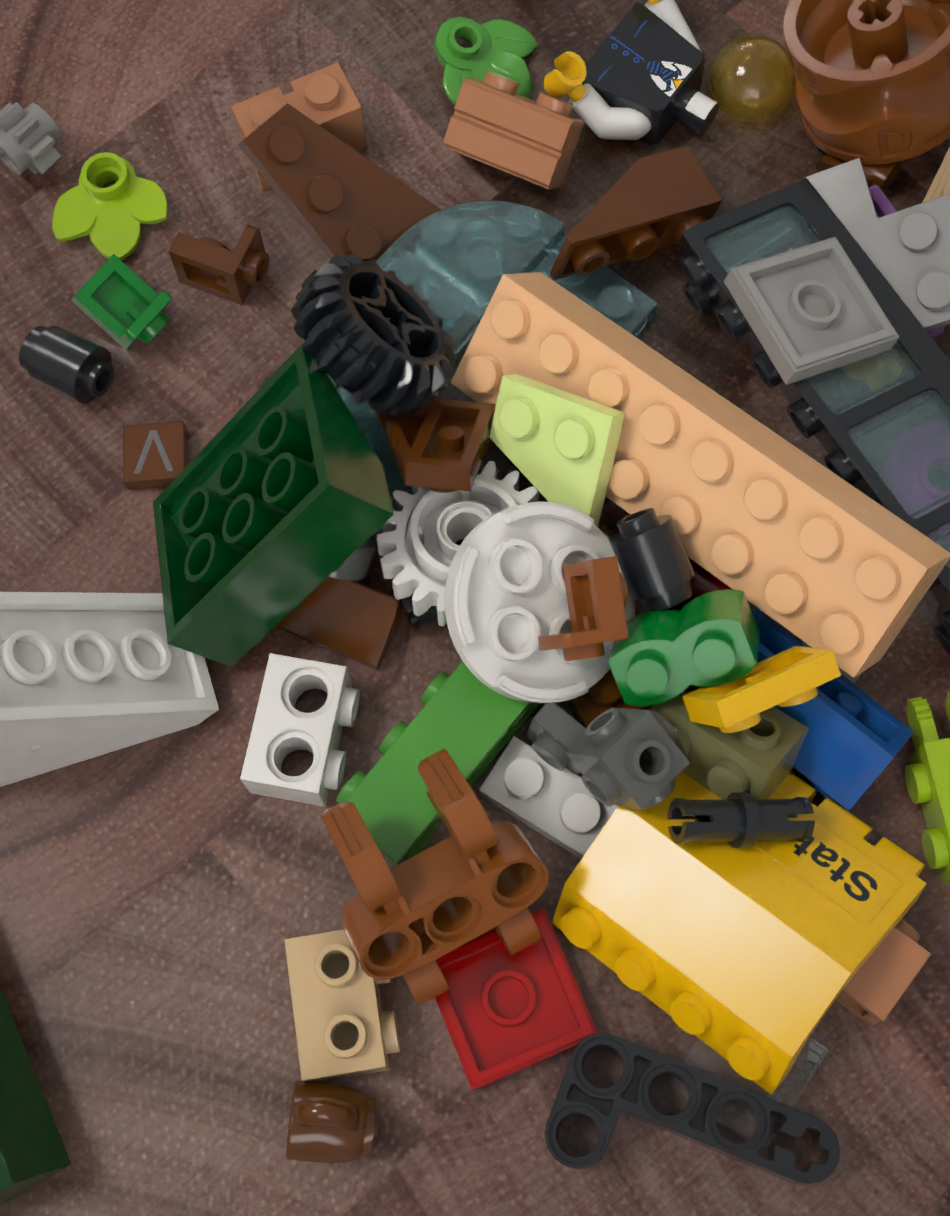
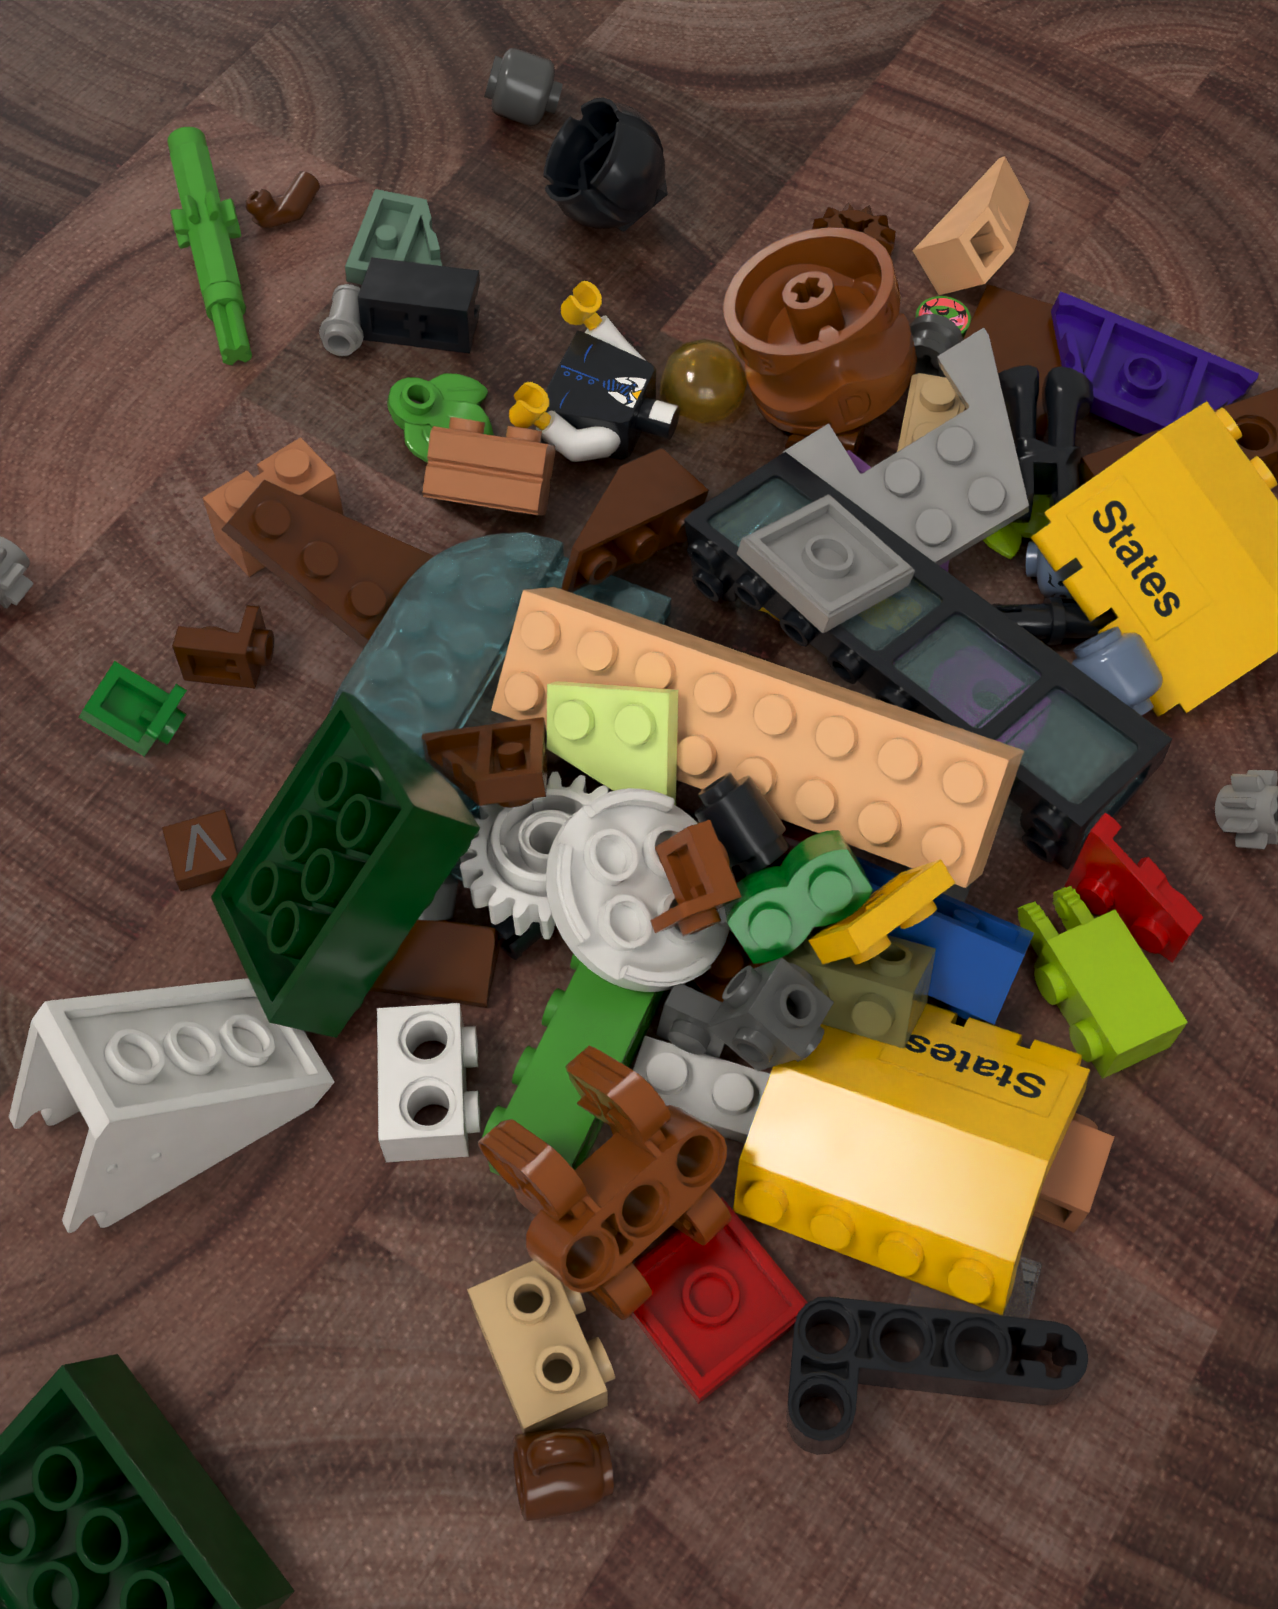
camera: 20 degrees left, 10 degrees down
black brick [19,326,114,404] -> none
lime plate [52,152,168,261] -> none
black gear [291,254,457,418] -> none
black pin [668,792,815,849] -> none

